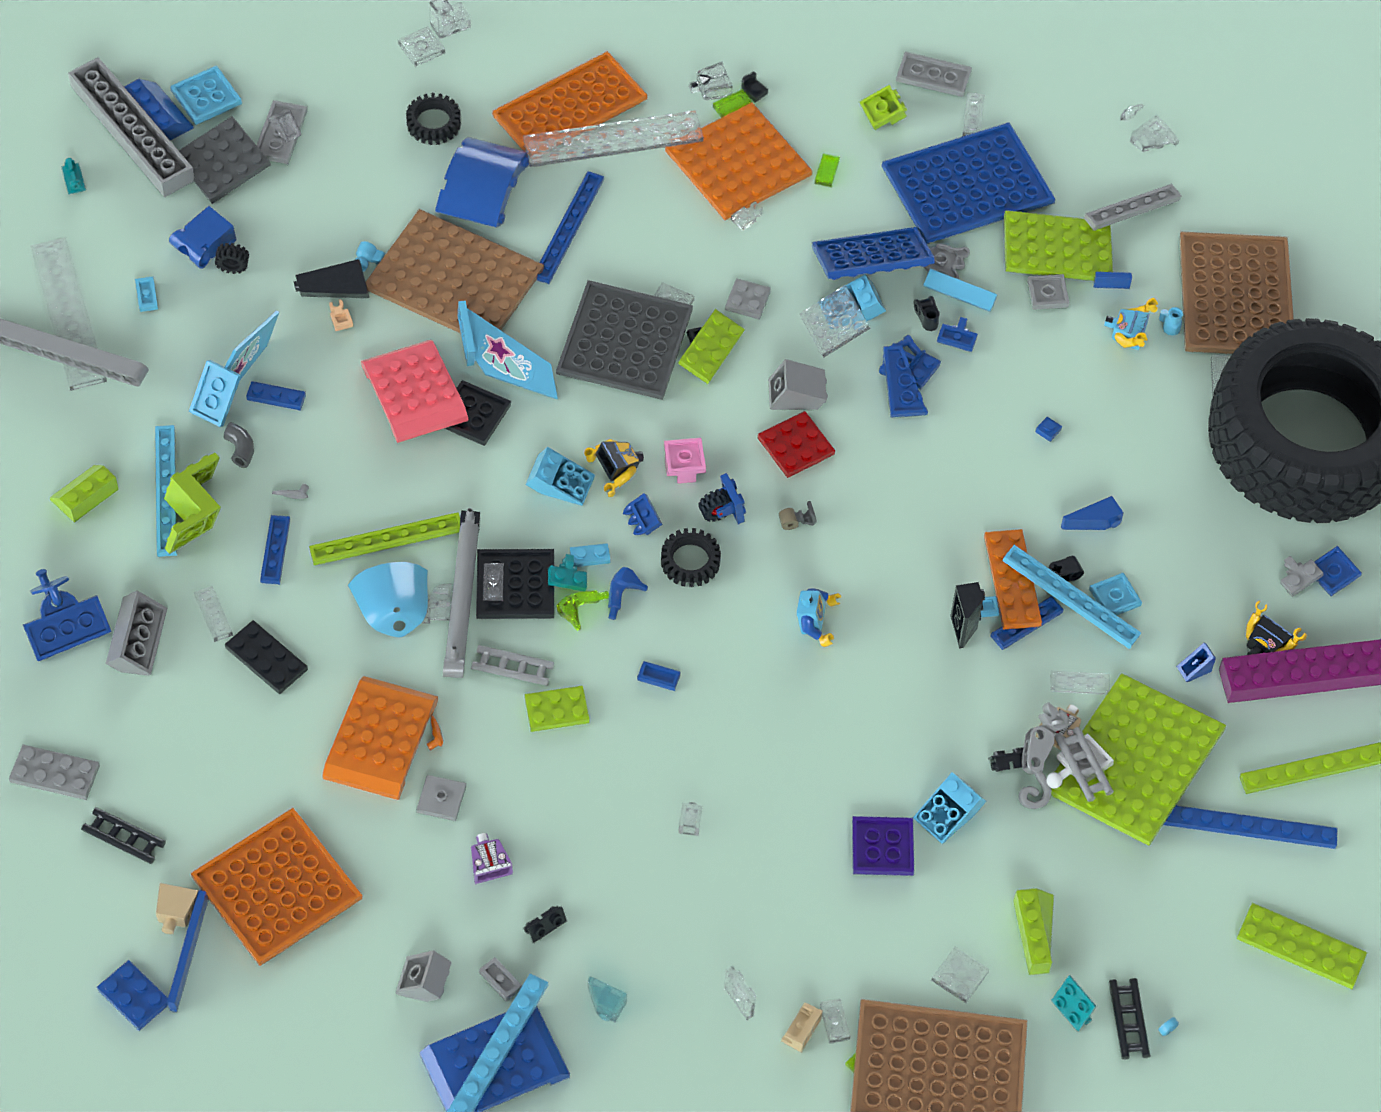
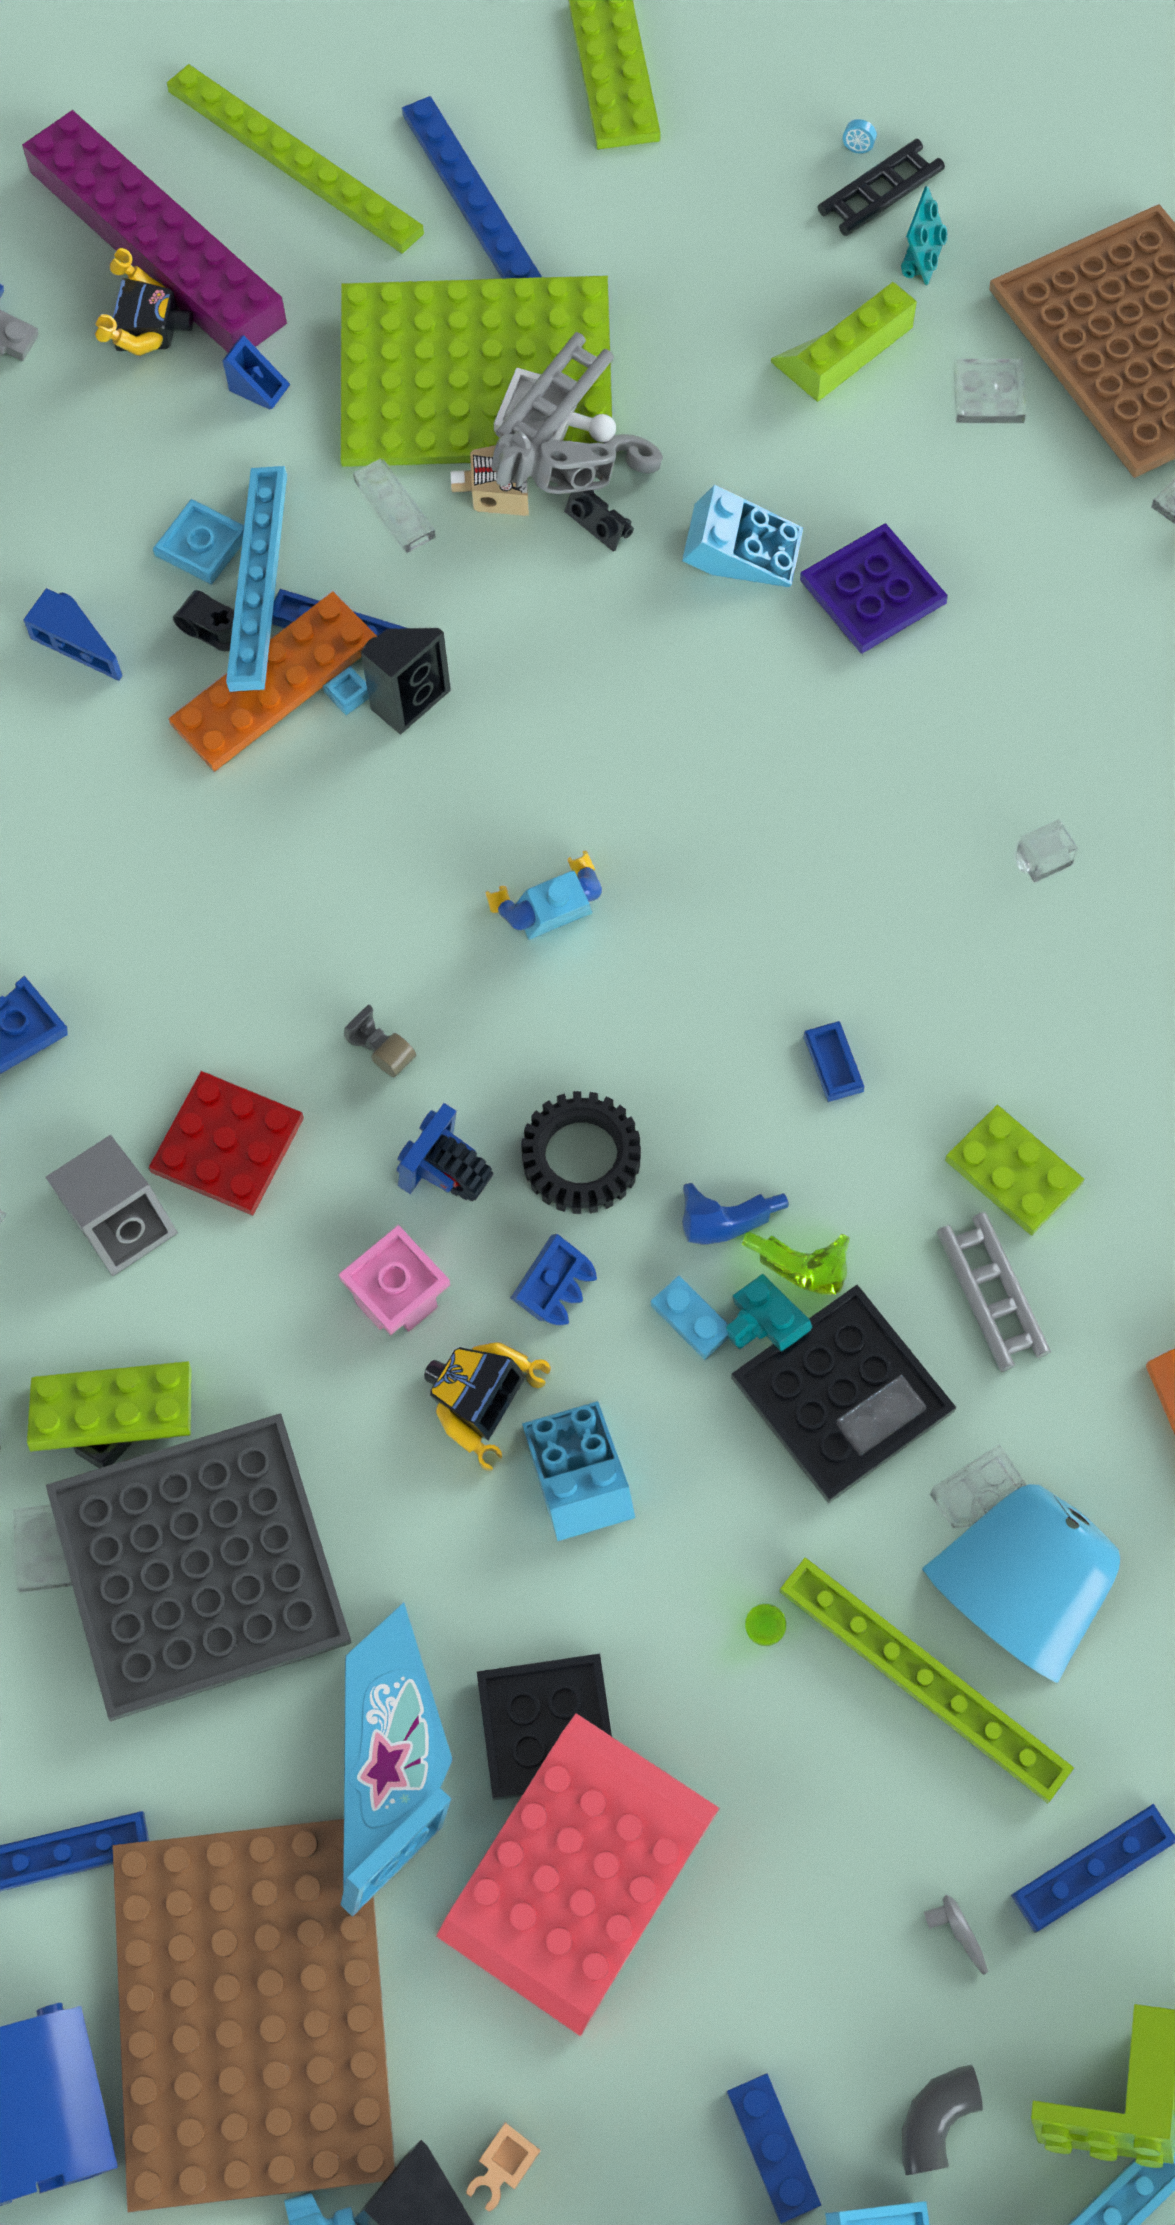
camera: 120 degrees left, 10 degrees up
light grey piece [443,508,480,678] -> none
none -> clear neon green plate [745,1604,786,1646]

